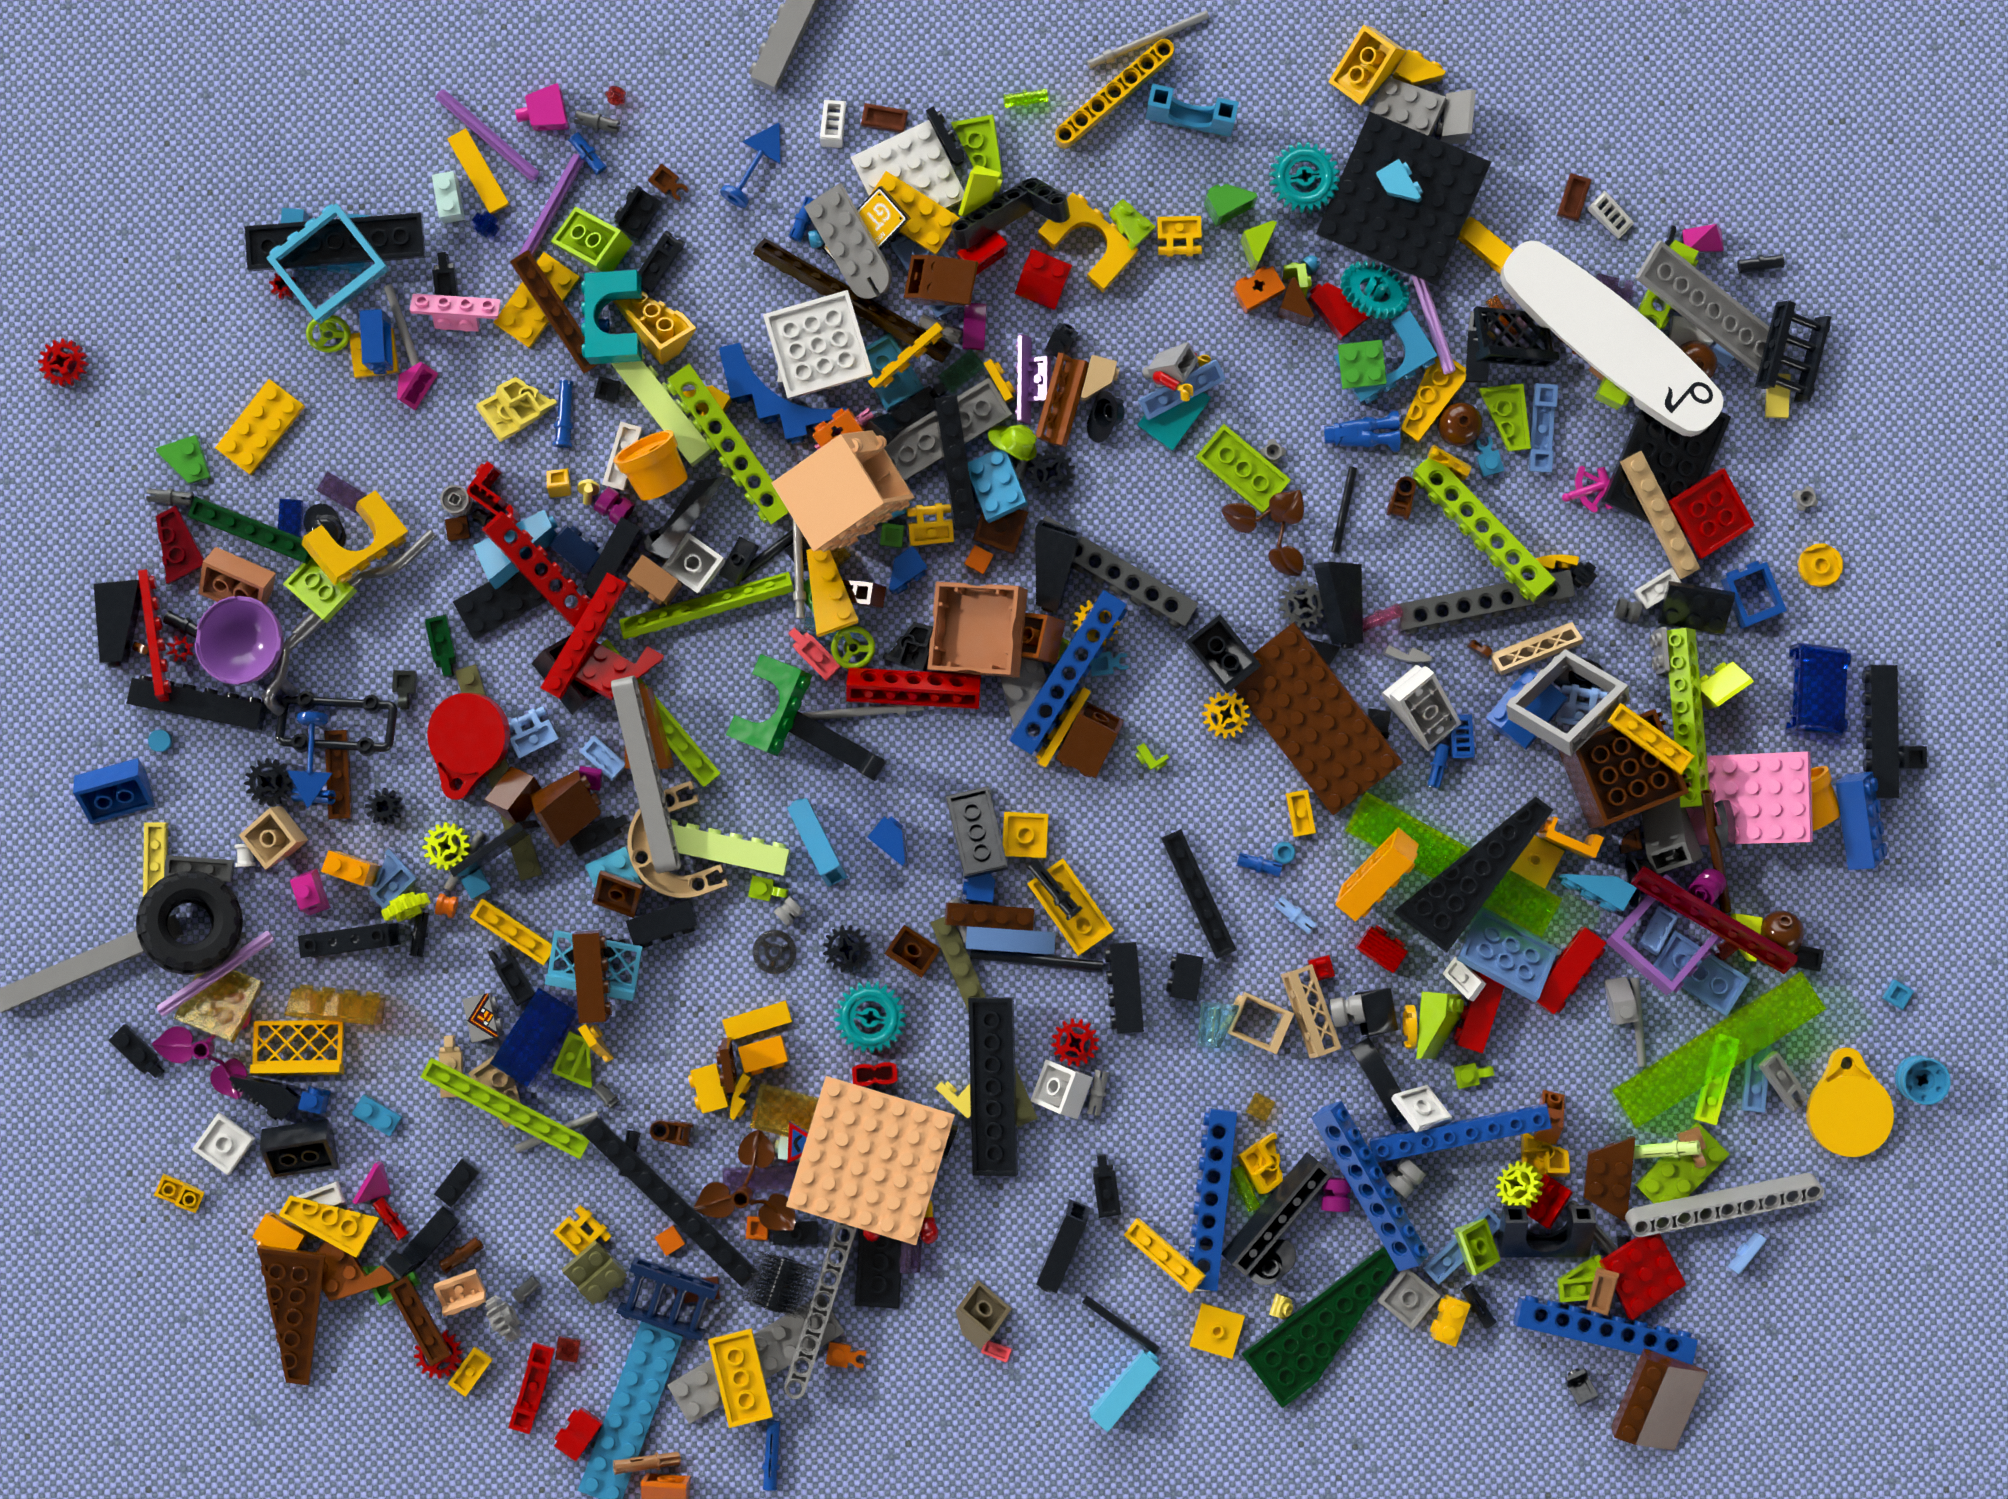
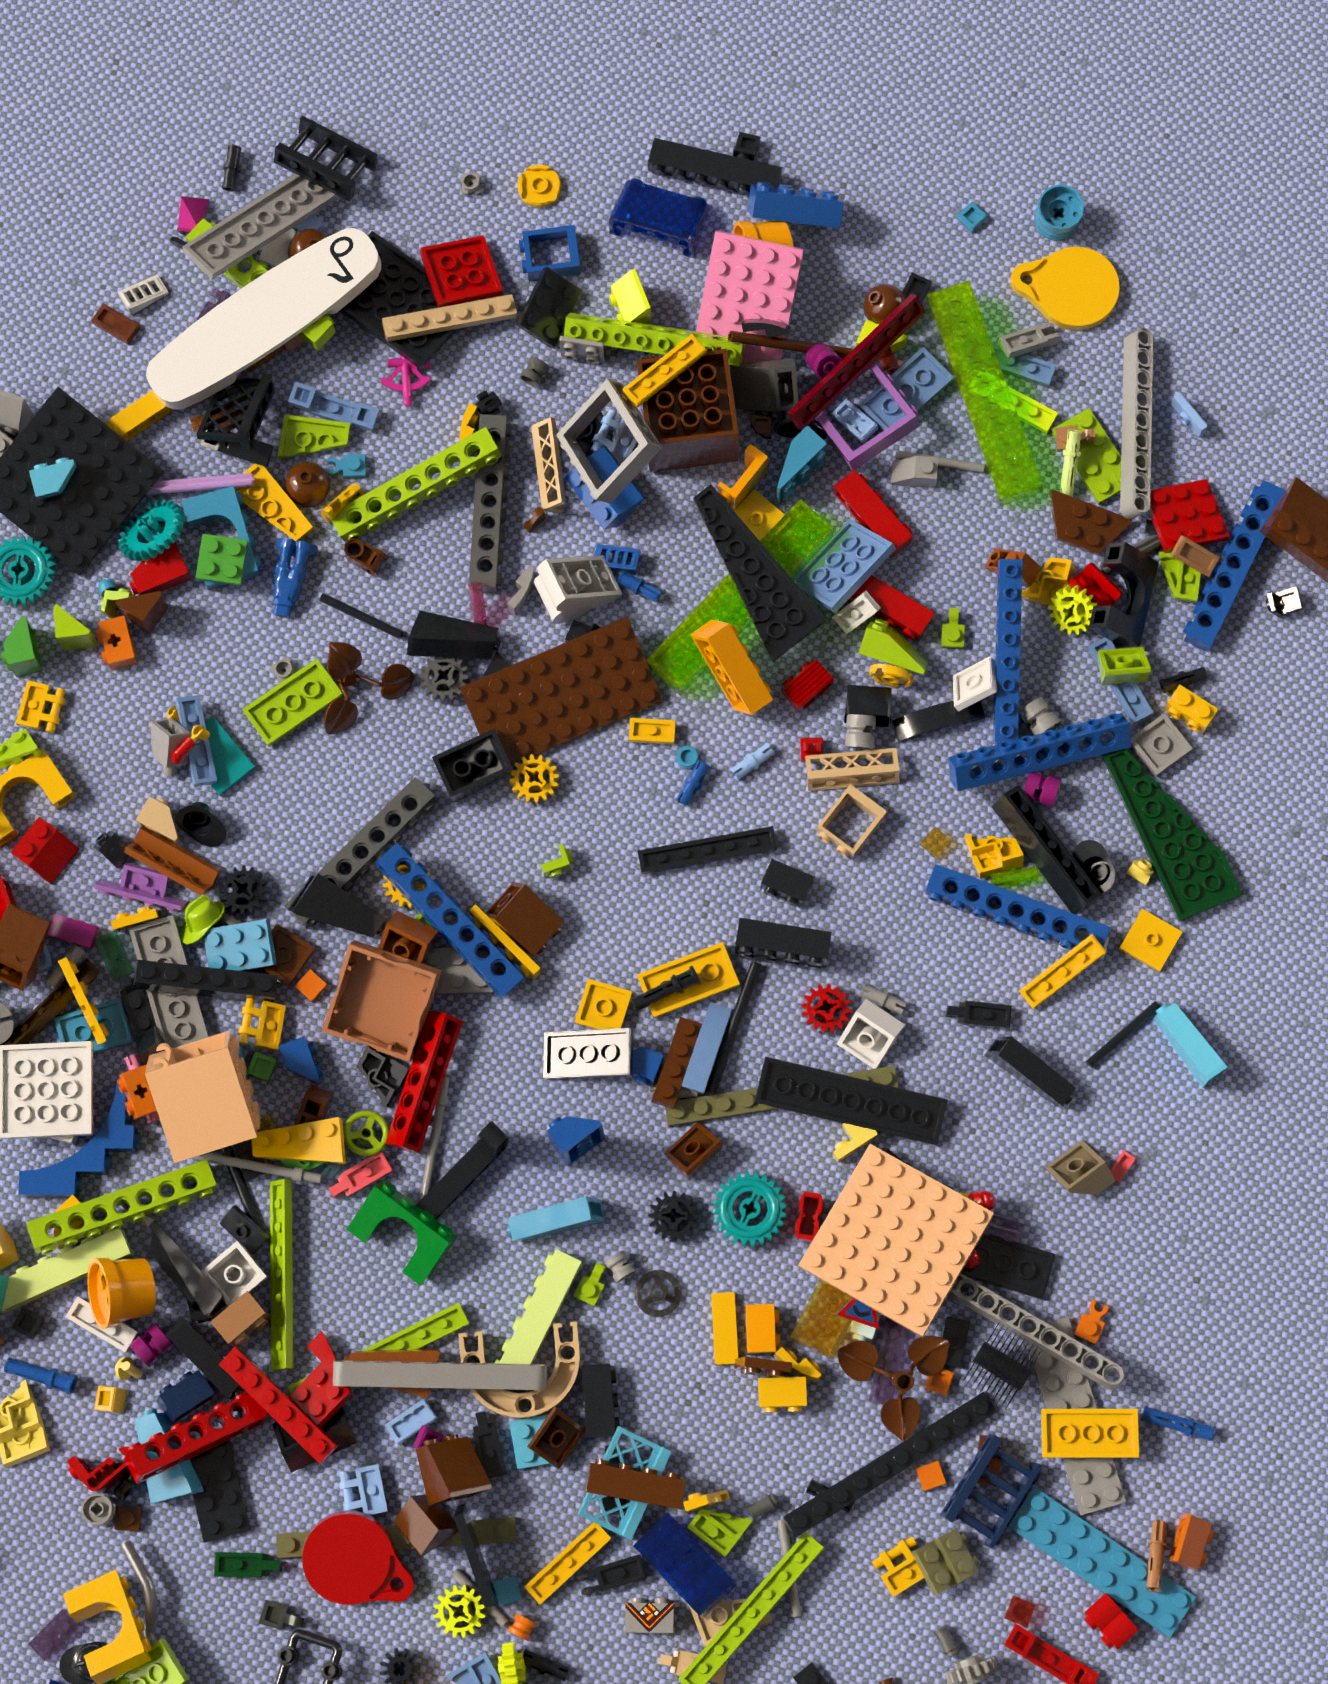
camera: 70 degrees left, 10 degrees down
reddish brown piece [650,1119,694,1146] -> none
dark azure plate [1090,652,1129,677] -> none
clear light blue wing [1197,1001,1239,1048] -> none
white plate [1633,568,1682,610] -> none
light yellow tile [1765,373,1791,419] -> none

